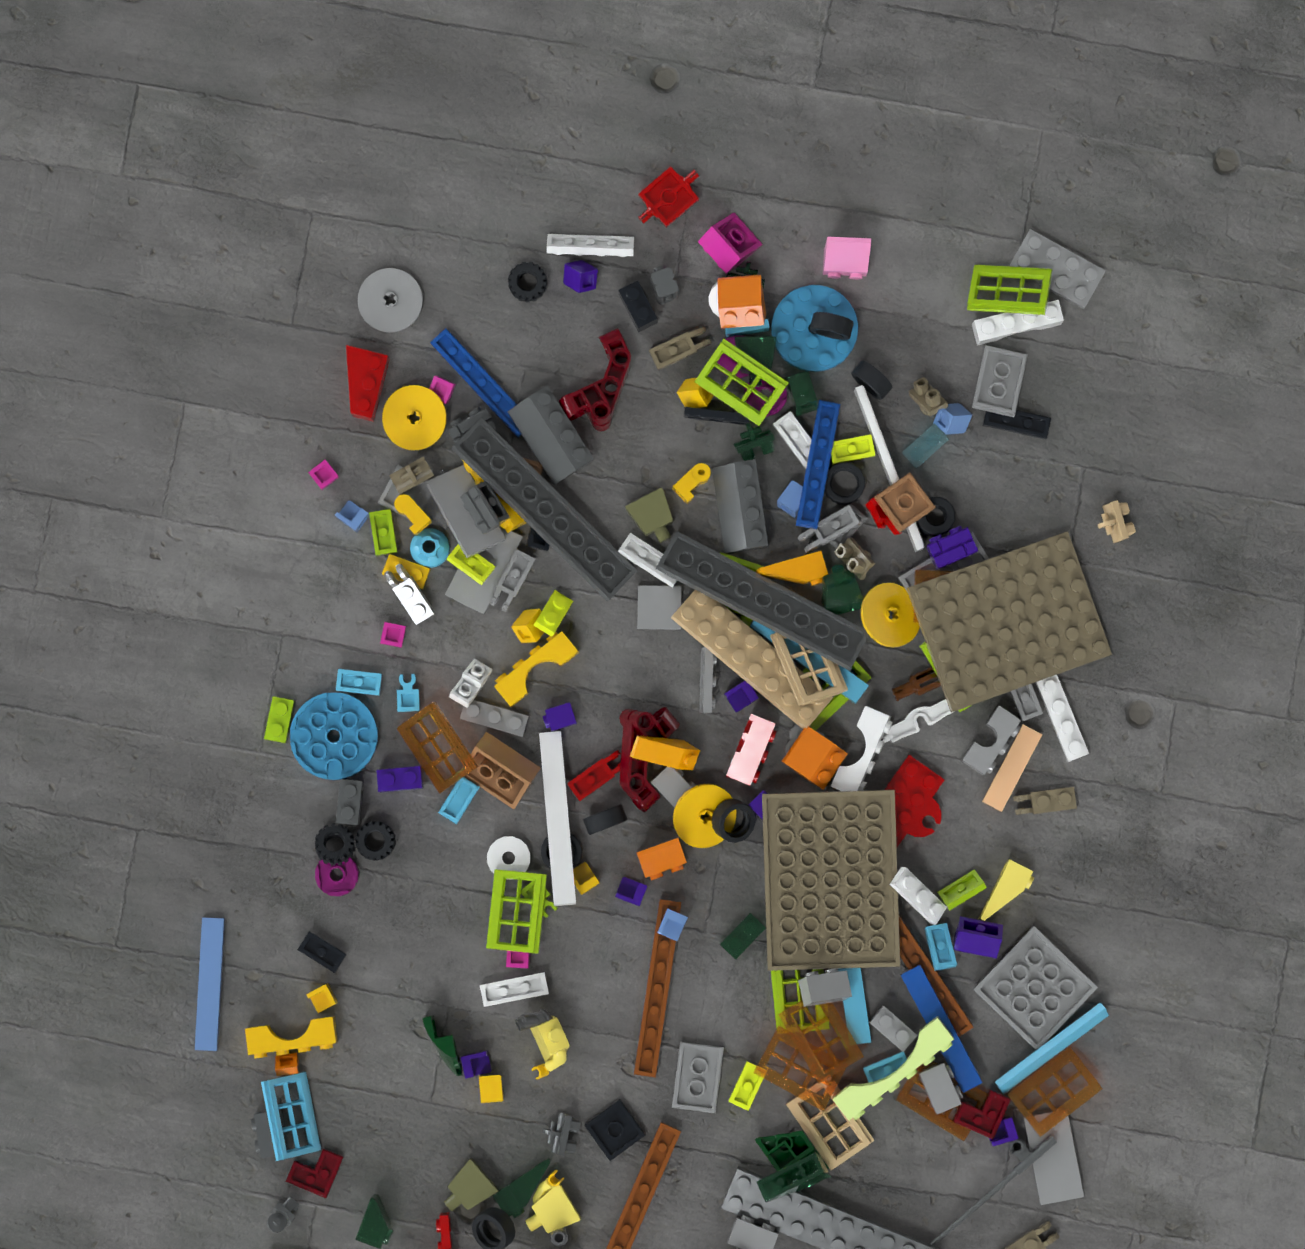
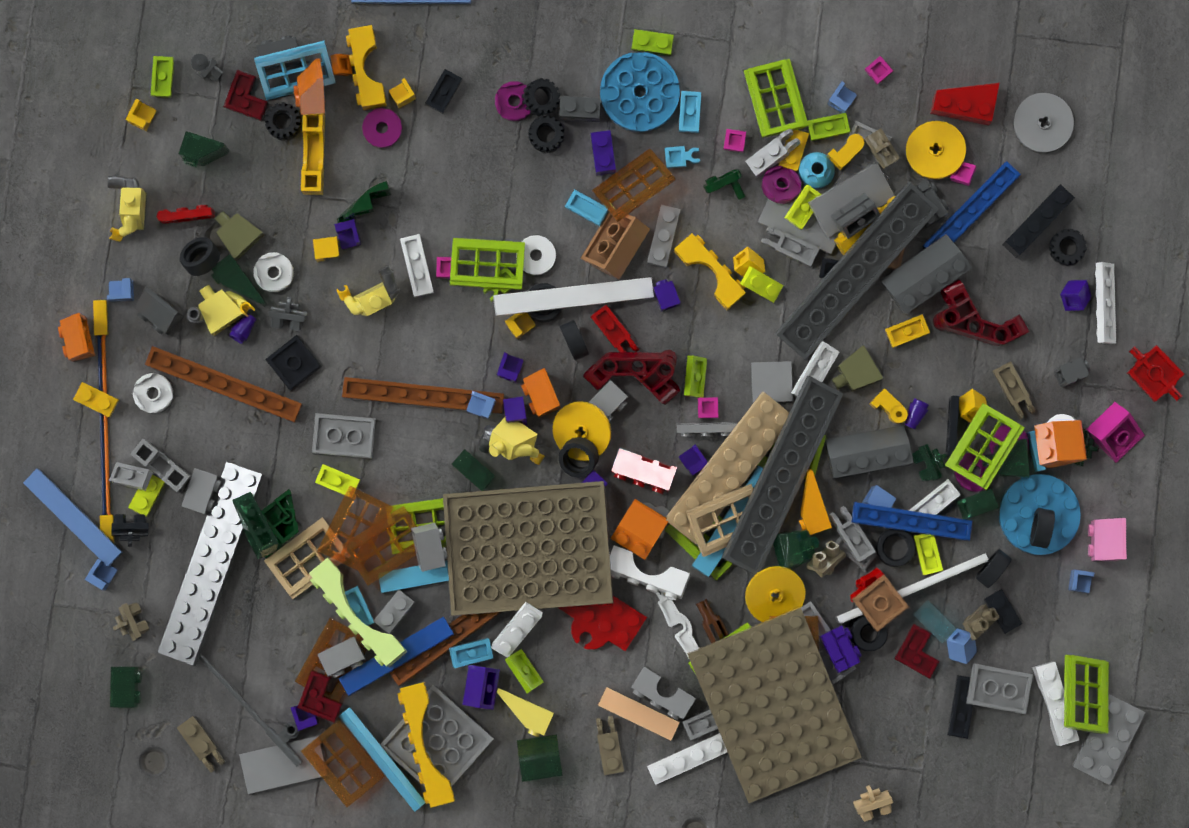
camera: 90 degrees right, 0 degrees up
white slope [449,659,493,708] -> none
black brick [618,280,658,333] -> none
light orange slope [630,736,700,770] -> none
none -> dark purple cone [229,313,256,344]
none -> white tile [254,253,294,293]
none -> black tyre [264,102,302,140]
none -> orange slope [293,58,325,115]
none -> yellow arch [301,113,325,195]
none -> magenta tile [362,108,402,148]
none -> yellow arch [397,682,455,808]
none -> light yellow torso [478,416,545,465]
none -> dark purple panel [503,396,528,426]
none -> clear green slope [517,734,563,782]
none -> lime plate [684,355,707,398]
none -> dark pink plate [698,397,718,418]
none -> dark green piece [703,169,745,200]
none -> lime piece [744,59,808,138]
none -> magenta tile [761,166,802,204]
none -> yellow plate [885,314,930,348]
none -> dark red tile [894,624,940,679]
none -> dark purple cone [904,398,929,429]
none -> black plate [984,589,1022,634]
none -> black brick [1002,184,1075,258]
none -> medium blue panel [1068,570,1095,593]

